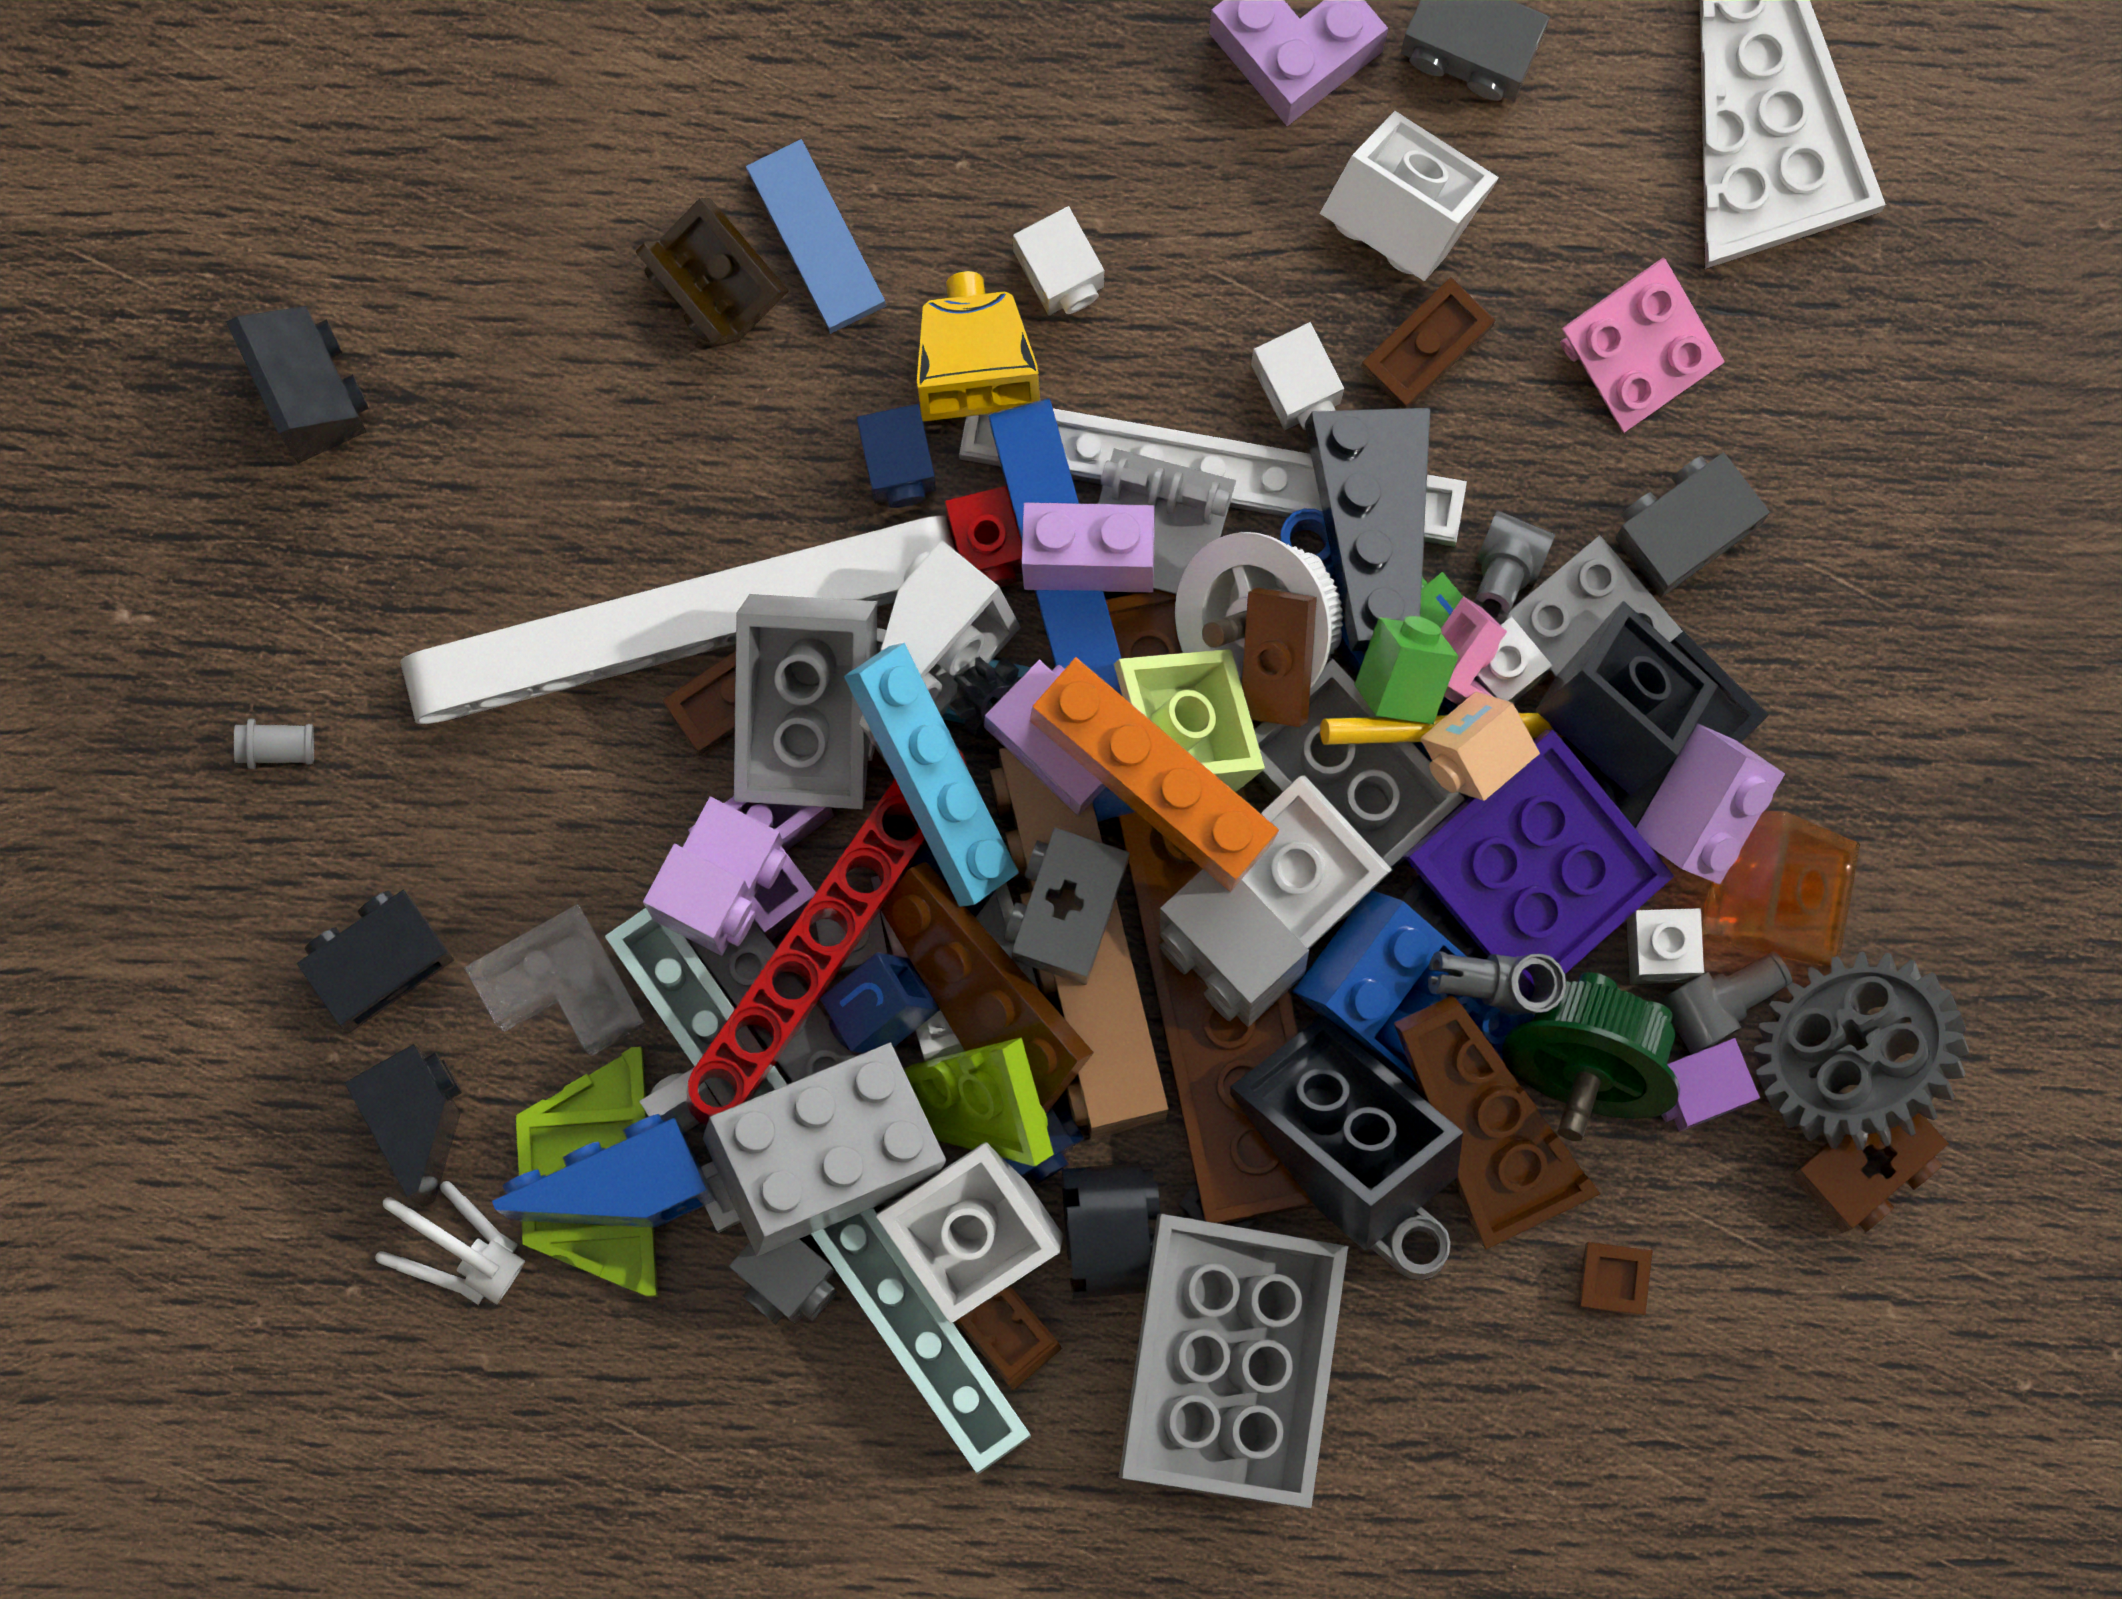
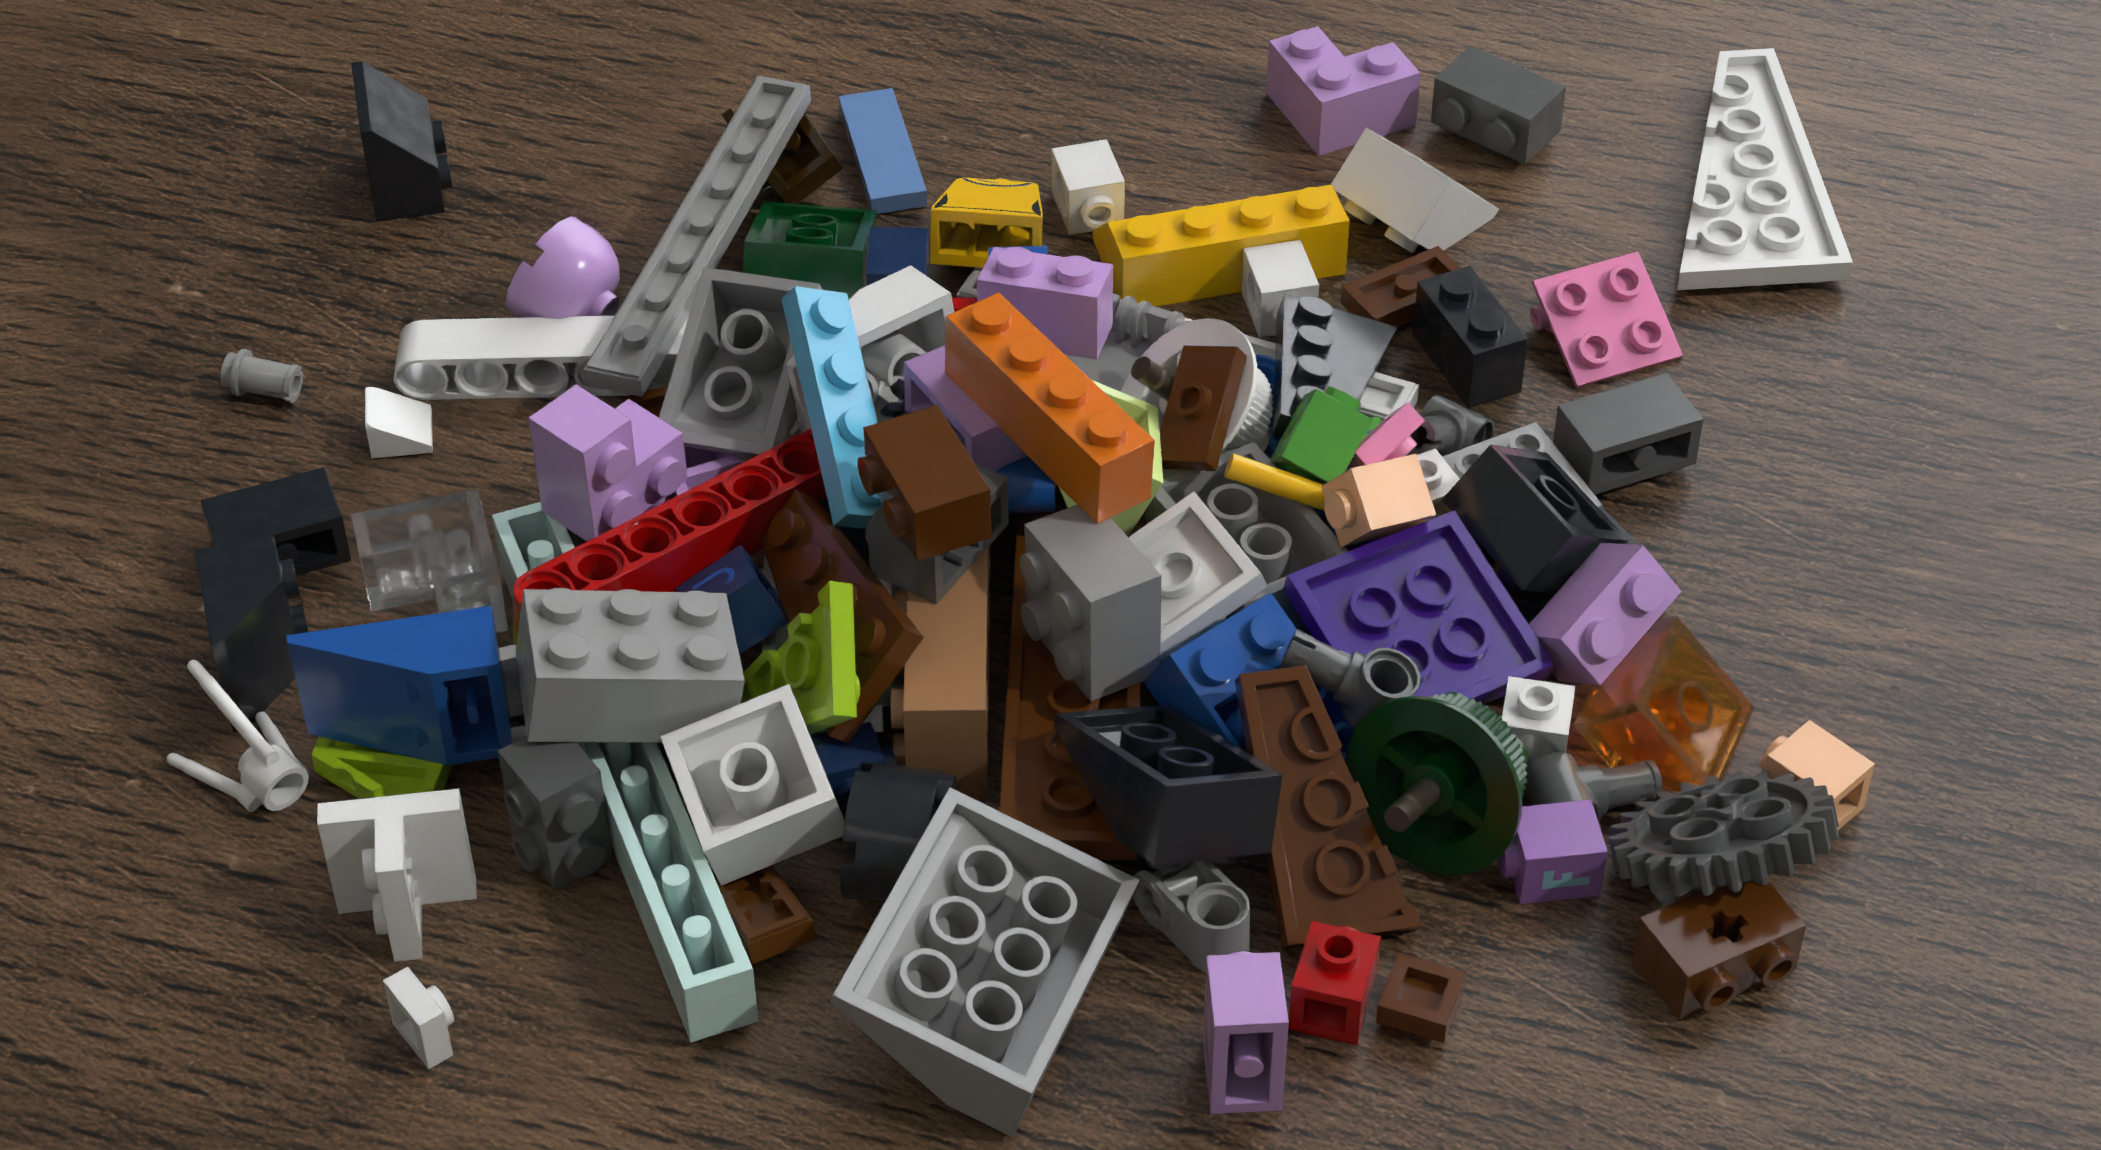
camera: 15 degrees right, 35 degrees down
none -> white bracket [317,789,477,962]
none -> white slope [365,387,433,458]
none -> white plate [383,967,454,1070]
none -> lavender cylinder [505,216,620,319]
none -> light grey tile [583,76,811,397]
none -> dark green slope [743,201,877,300]
none -> reddish brown brick [857,405,992,561]
none -> yellow slope [1093,185,1350,307]
none -> lavender brick [1203,951,1289,1114]
none -> red brick [1288,921,1381,1045]
none -> black brick [1413,266,1528,408]
none -> light nougat brick [1760,720,1875,831]

